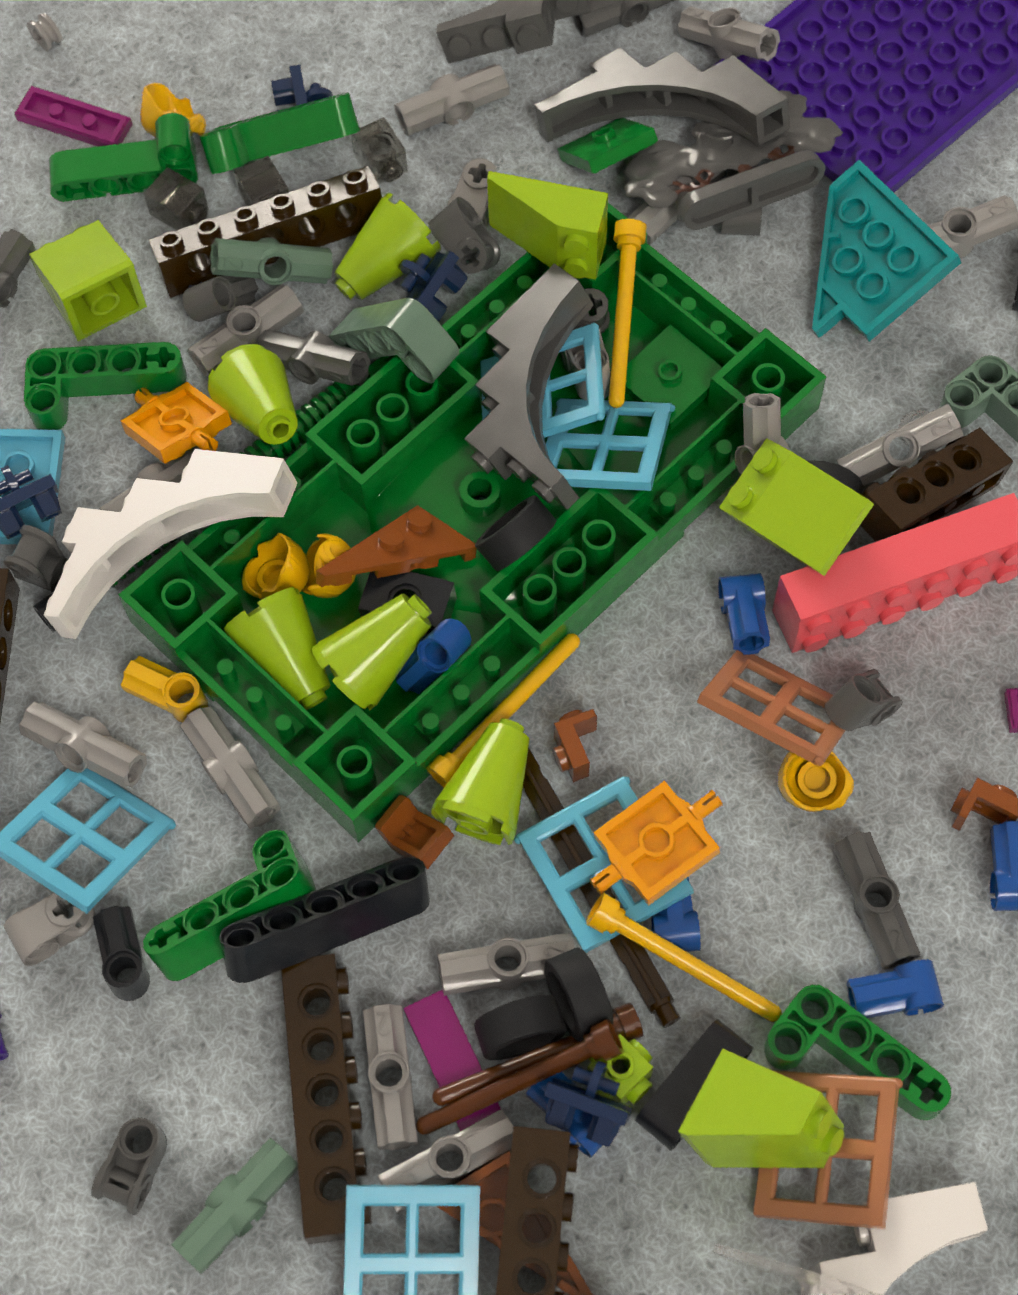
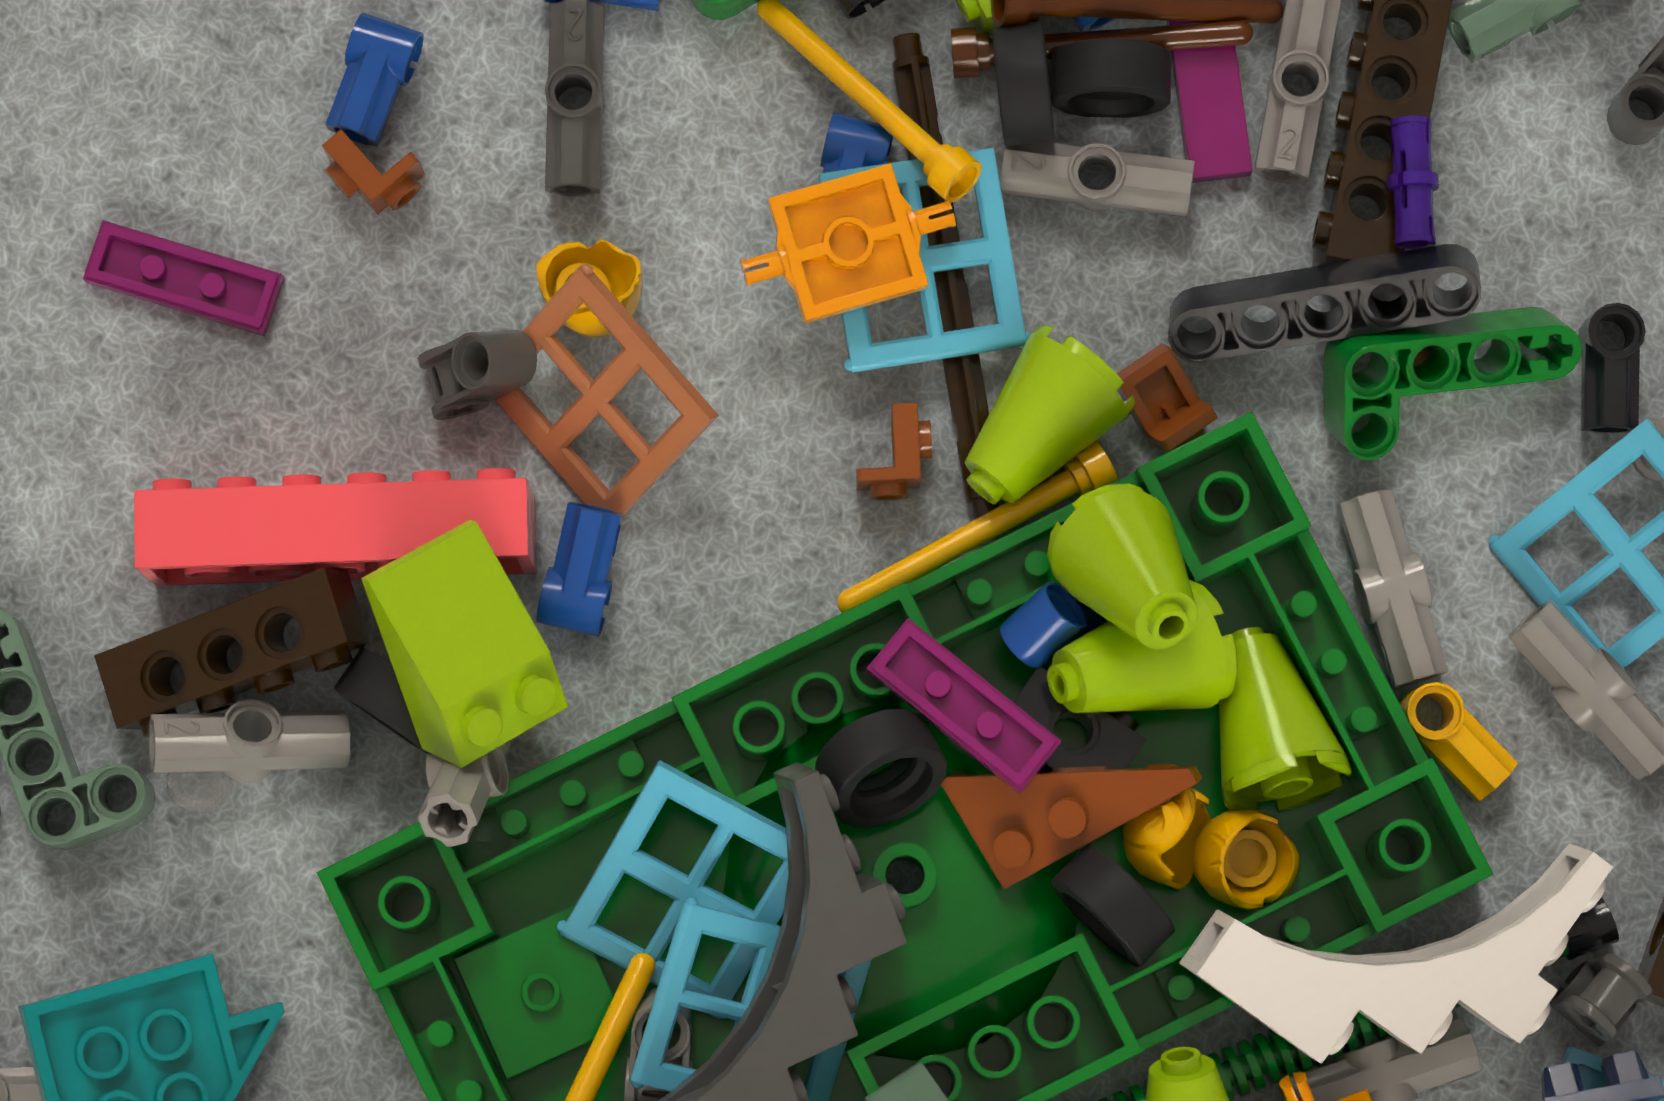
camera: 165 degrees left, 15 degrees up
none -> magenta tile [866,618,1062,794]
none -> lime cone [1047,484,1198,649]
none -> black tyre [1051,845,1175,967]
none -> dark purple pin [1387,115,1439,250]

